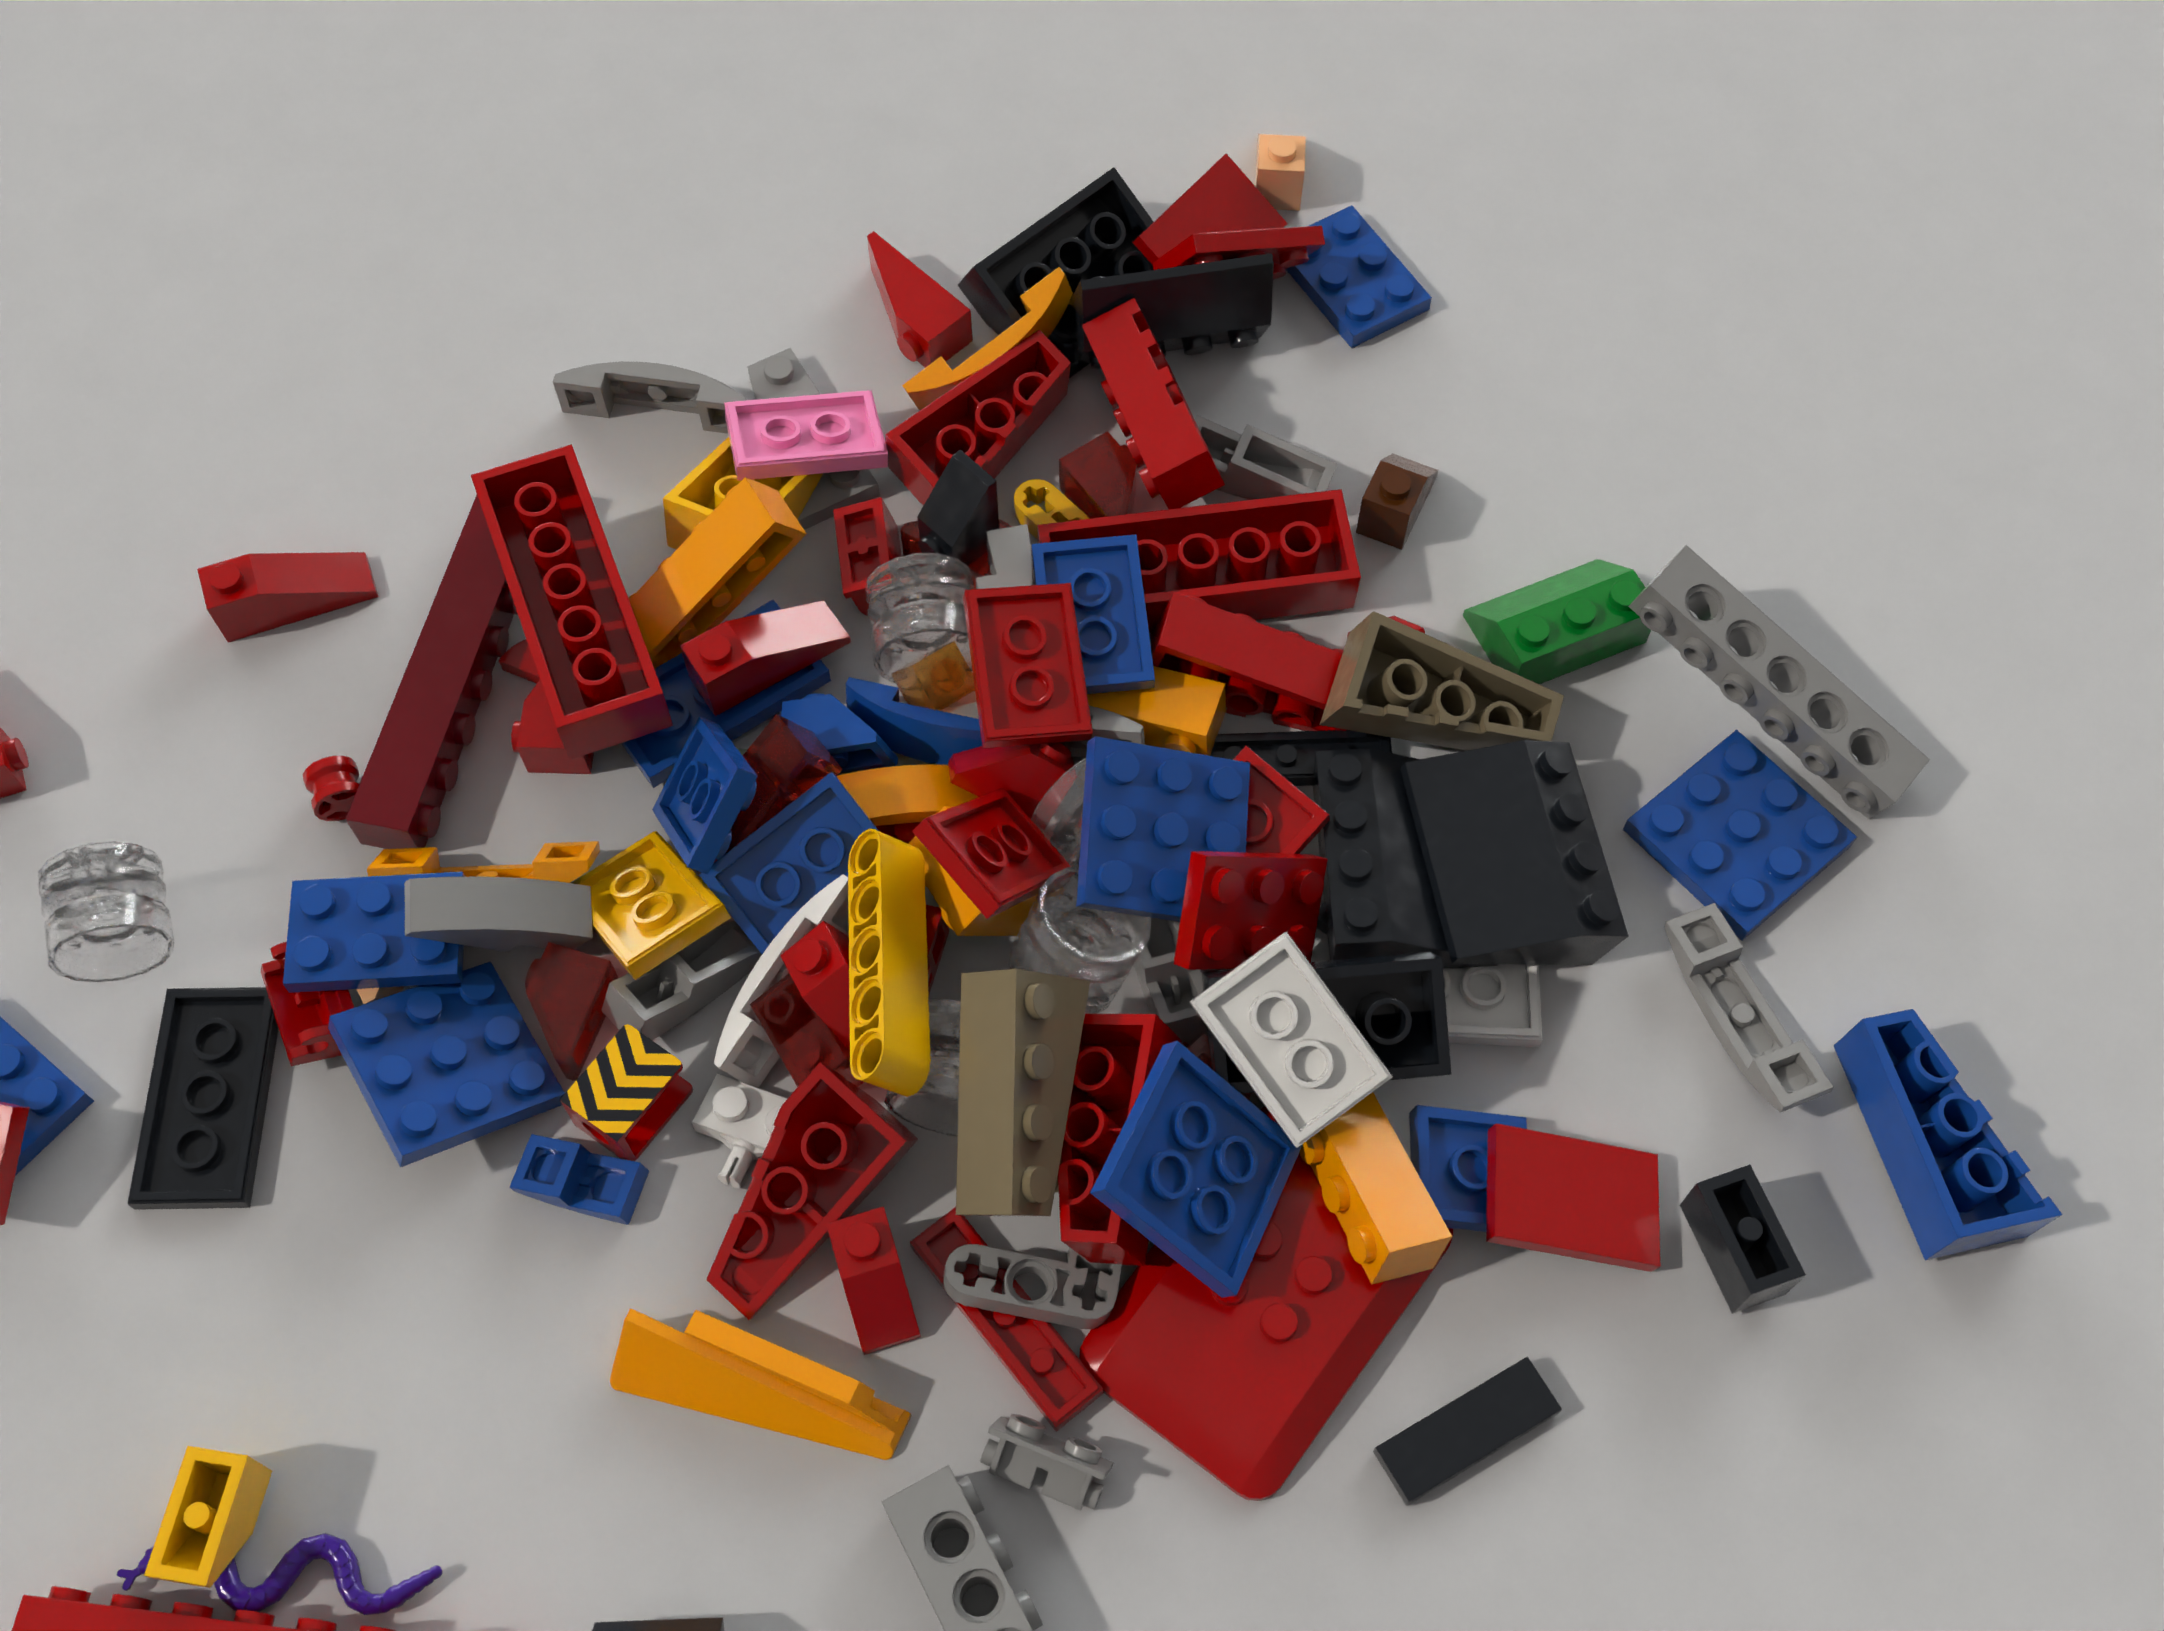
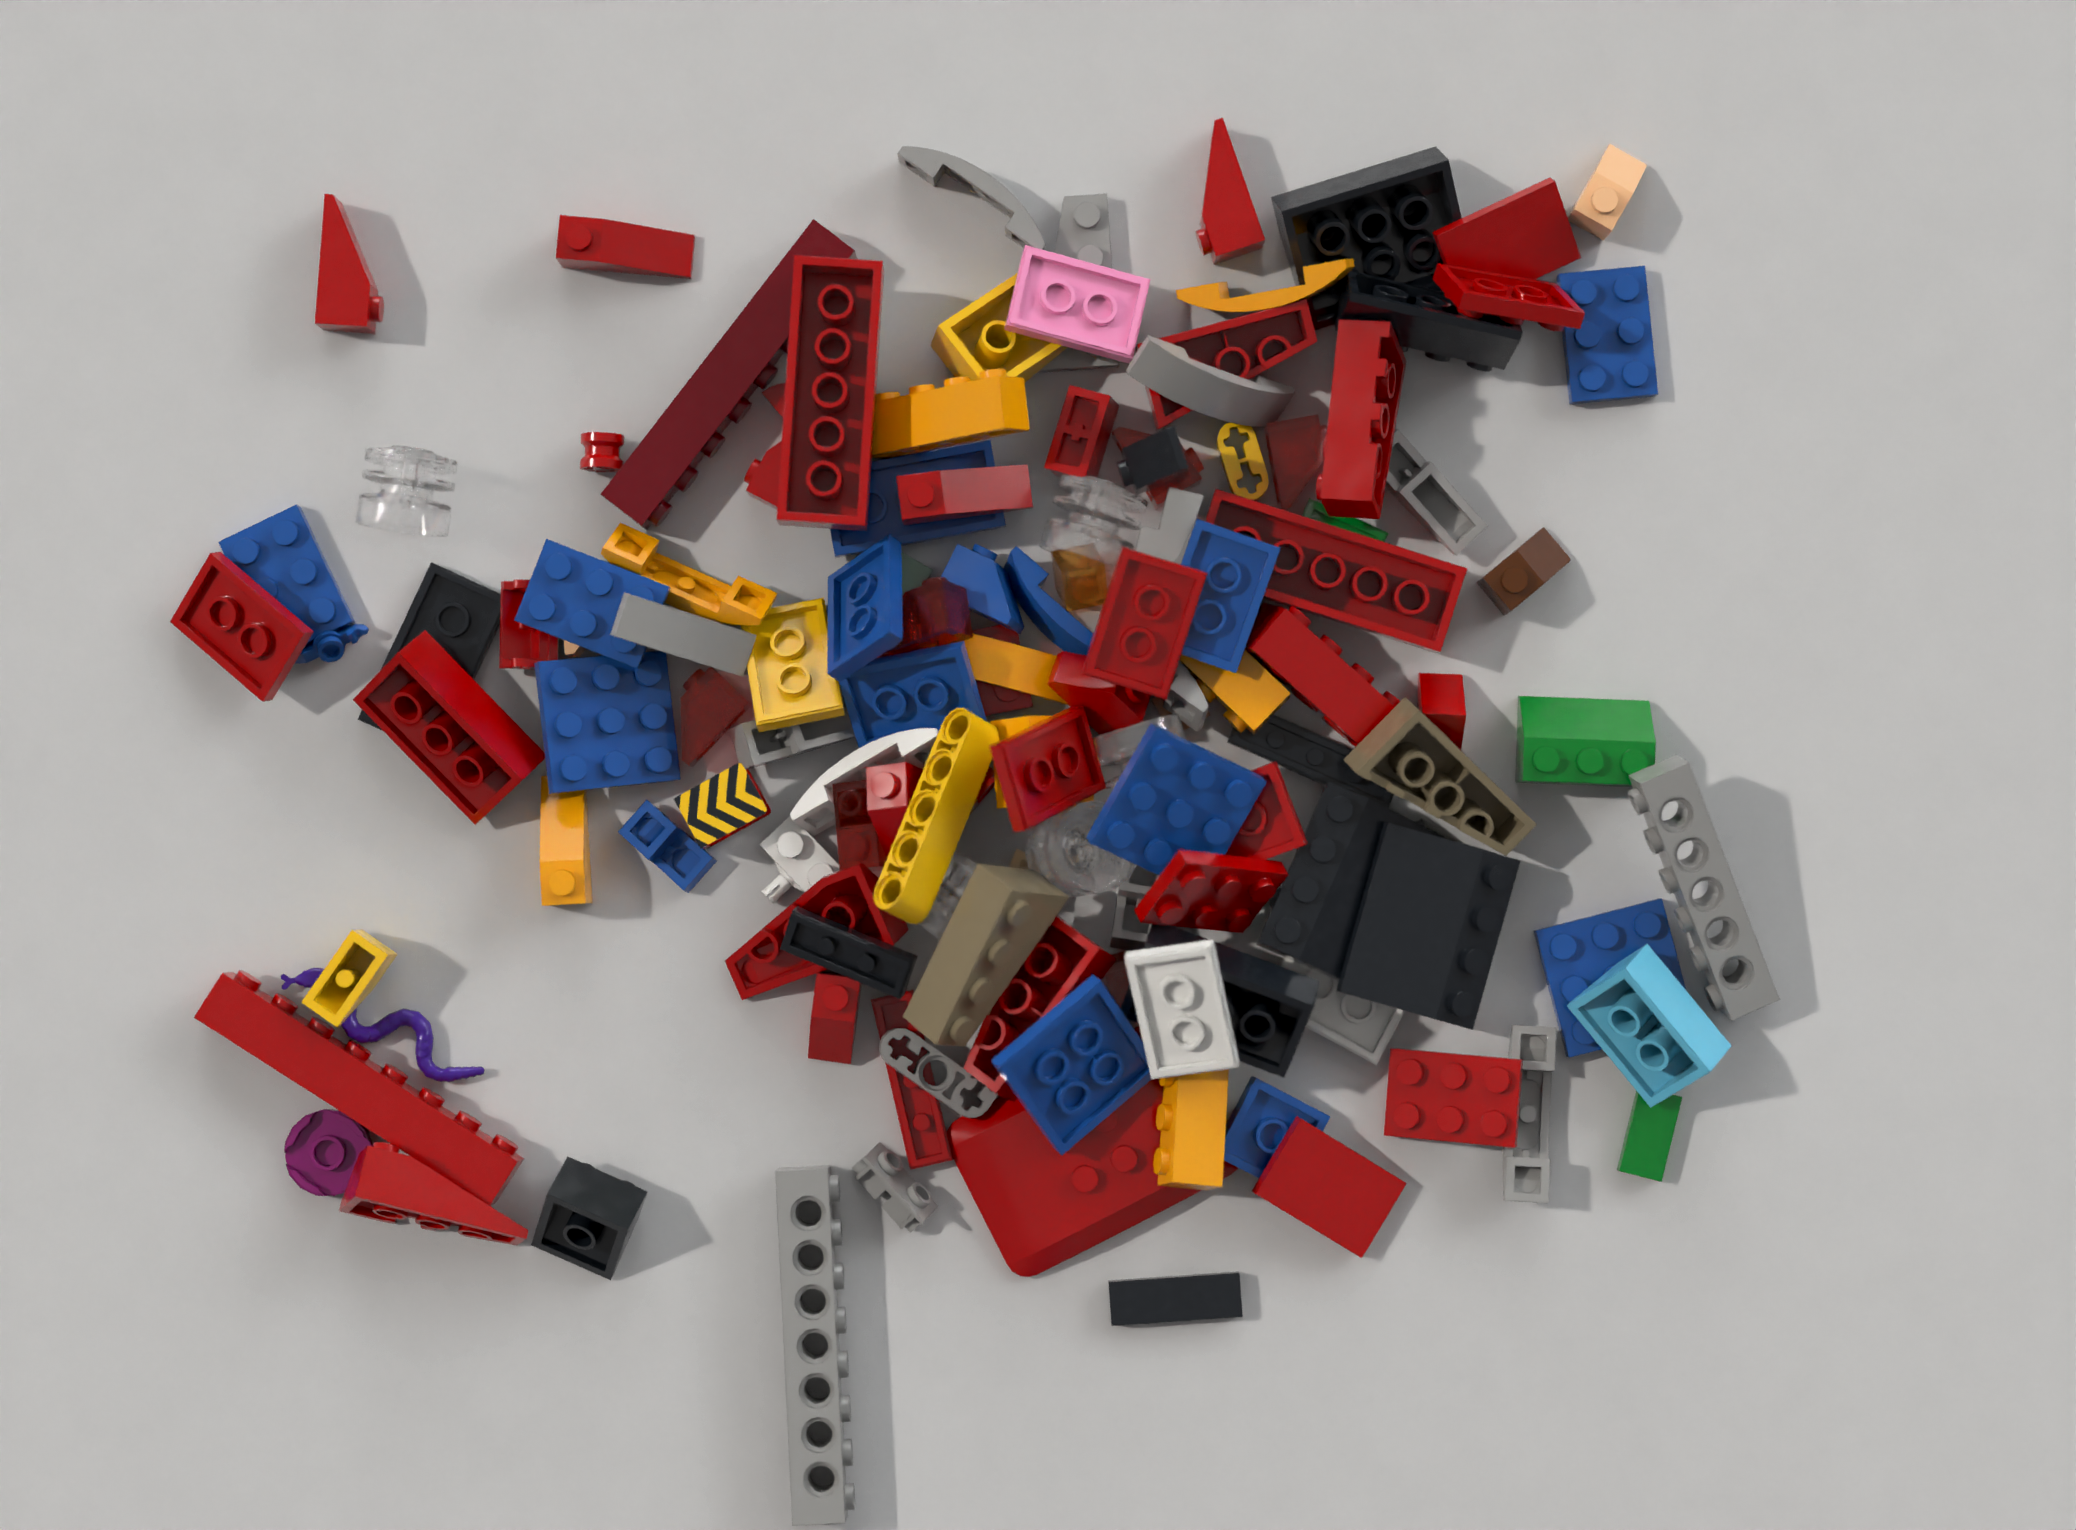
camera: 25 degrees right, 25 degrees up
light orange wedge [610,1308,911,1460] -> none
black brick [1680,1165,1806,1314] -> none
blue wedge [1833,1009,2063,1260] -> none
none -> blue piece [295,624,369,664]
none -> red slope [353,630,545,825]
none -> light orange slope [539,776,593,906]
none -> black tile [780,906,918,999]
none -> light grey slope [1126,335,1295,427]
none -> red plate [1384,1048,1523,1148]
none -> medium azure slope [1567,944,1731,1108]
none -> green tile [1617,1091,1682,1182]

